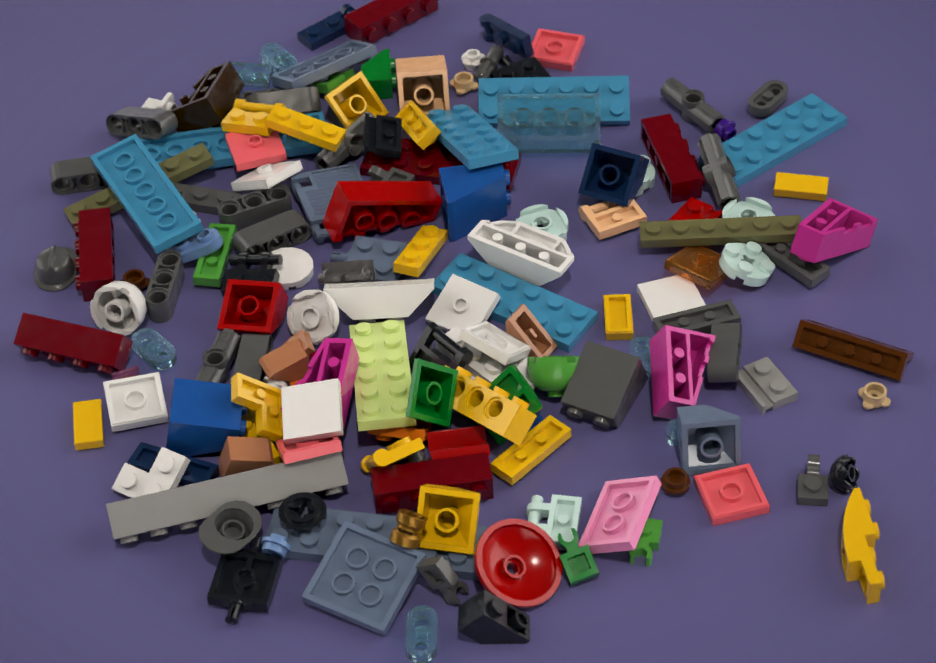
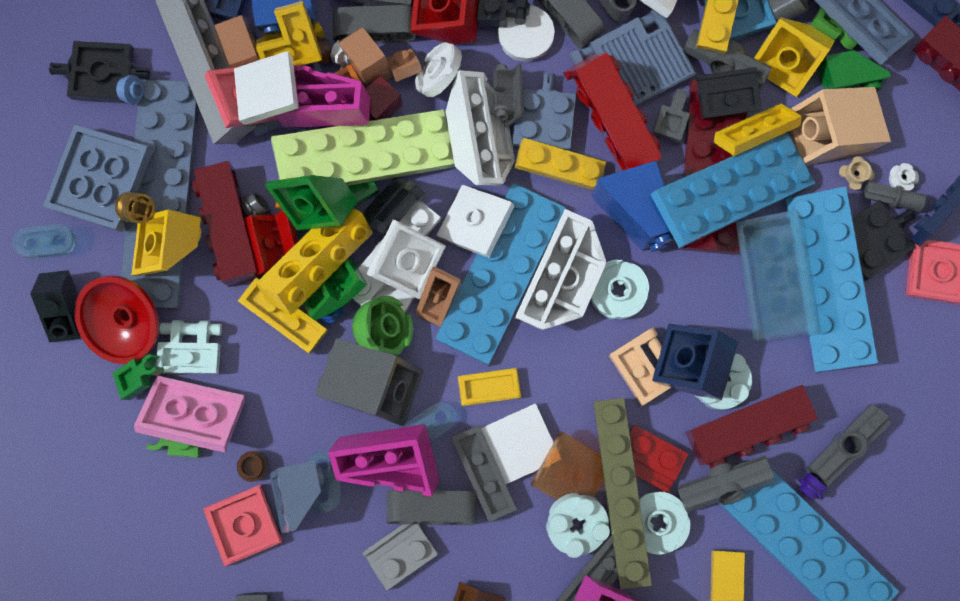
camera: 80 degrees right, 35 degrees up
dark grey piece [198,500,262,554] -> none
black gear [278,492,327,533] -> none
yellow plate [360,436,425,474] -> none
dark grey plate [416,556,469,605] -> none
dark grey plate [748,80,788,117] -> none

